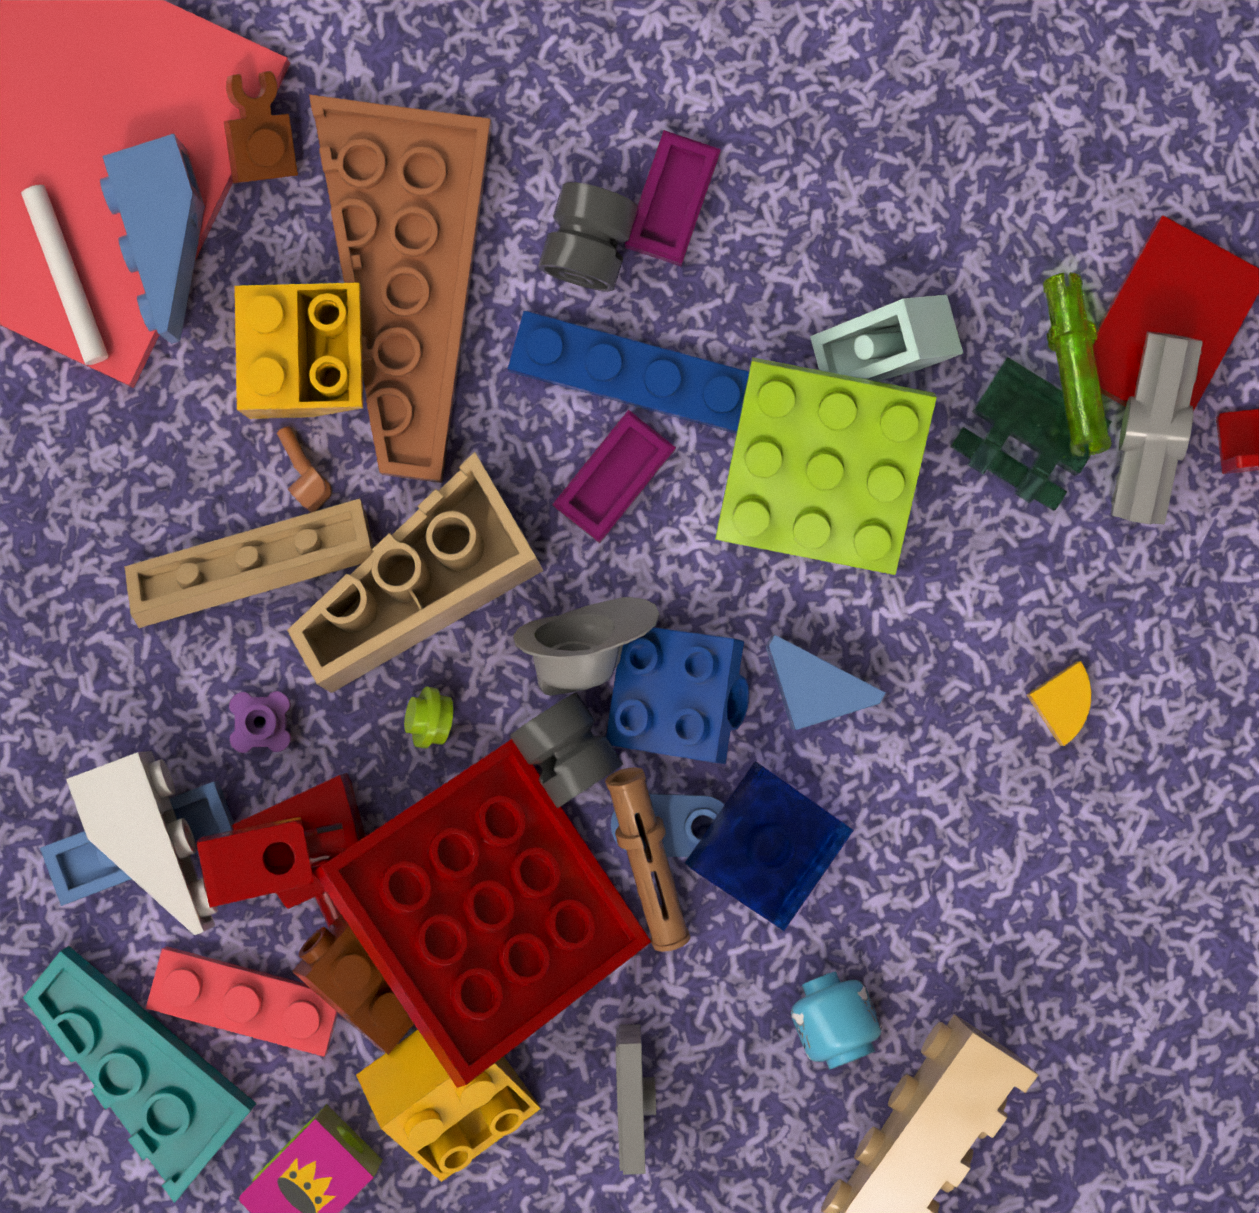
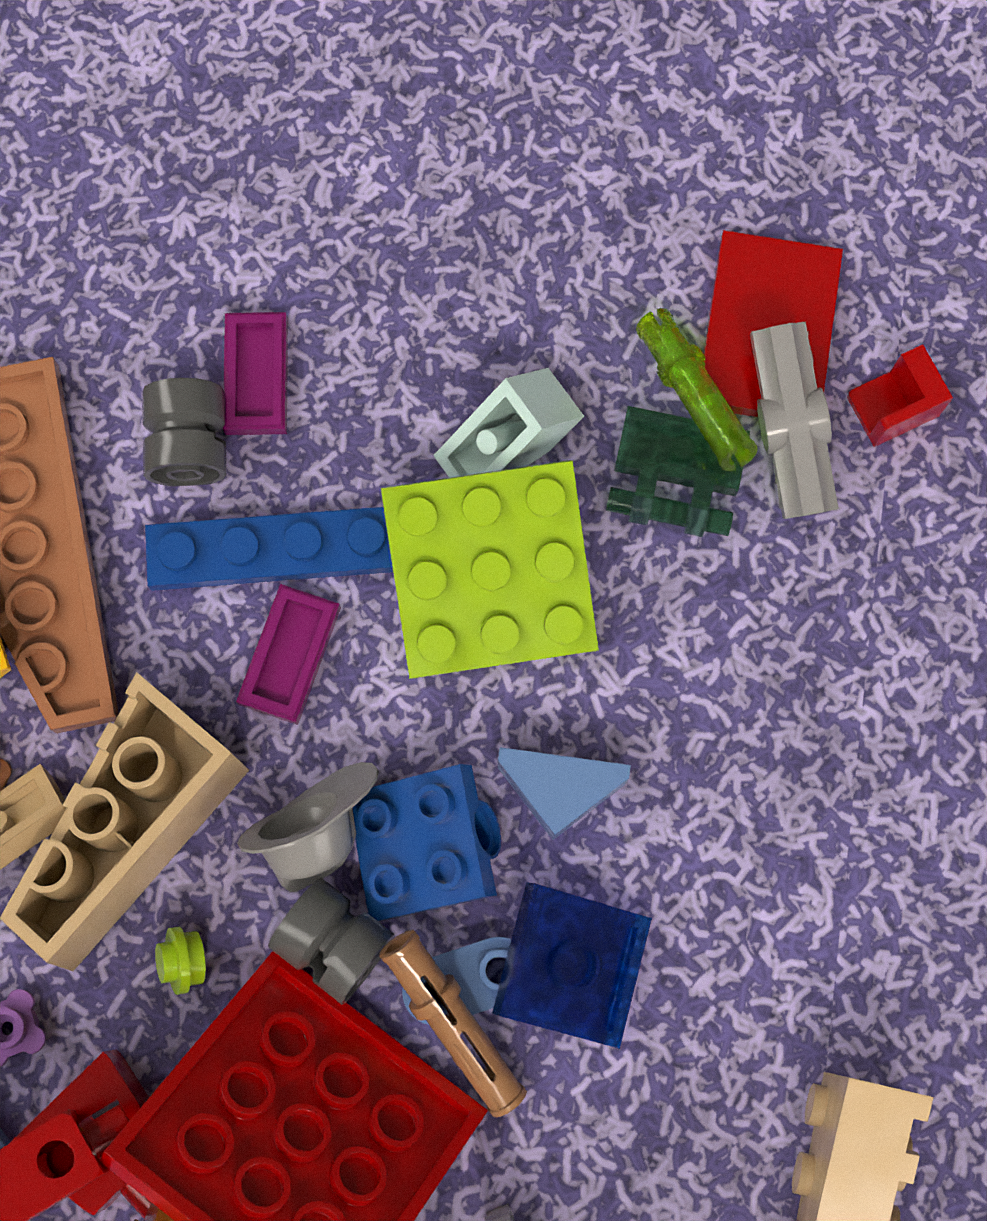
camera: 20 degrees left, 10 degrees down
medium azure head [791,971,882,1070] -> none
yellow tile [1027,661,1091,746] -> none

